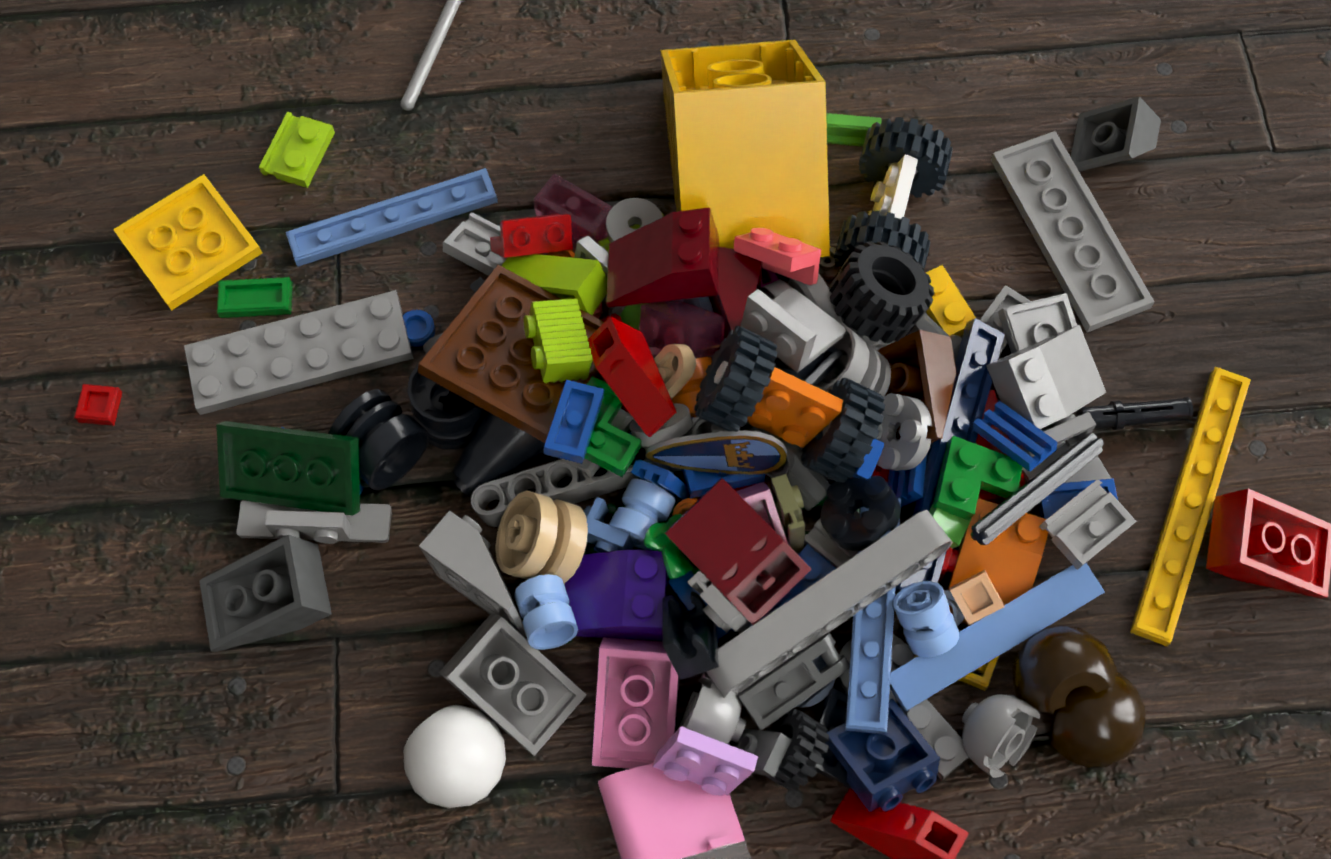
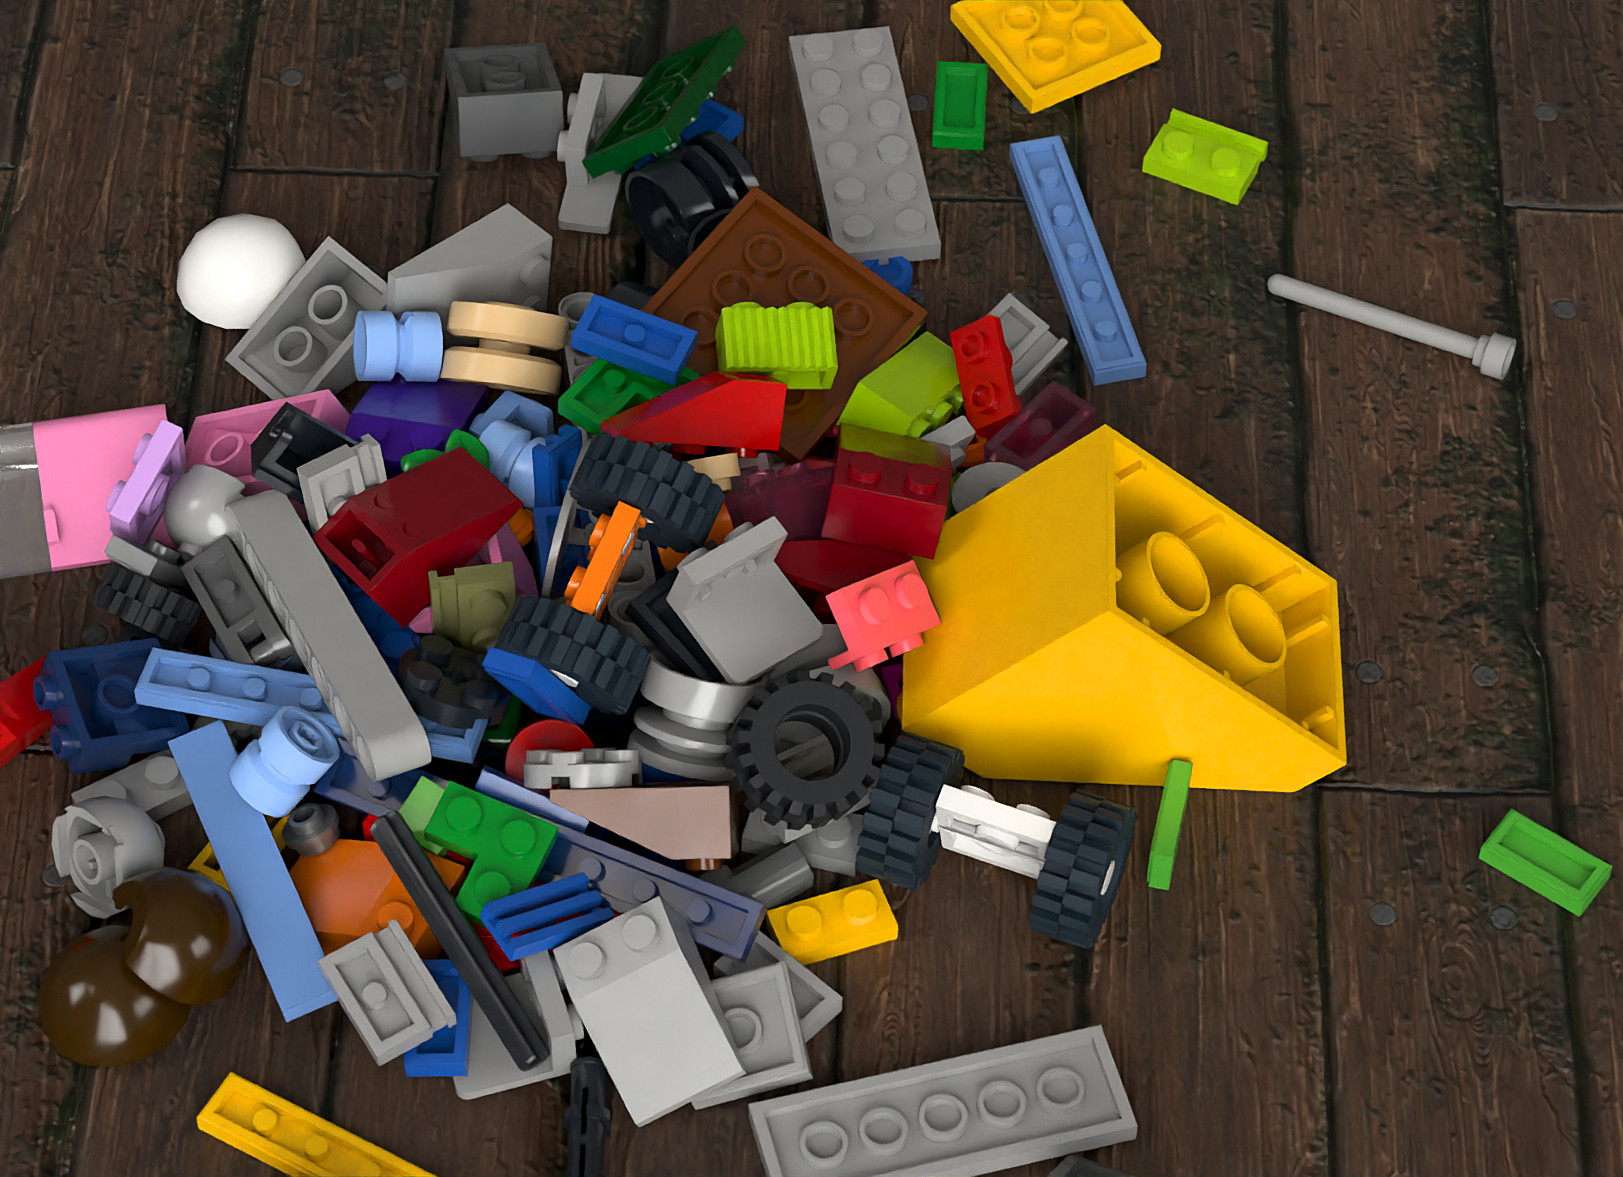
camera: 95 degrees right, 15 degrees down
light nougat tile [950,570,1004,625] -> none

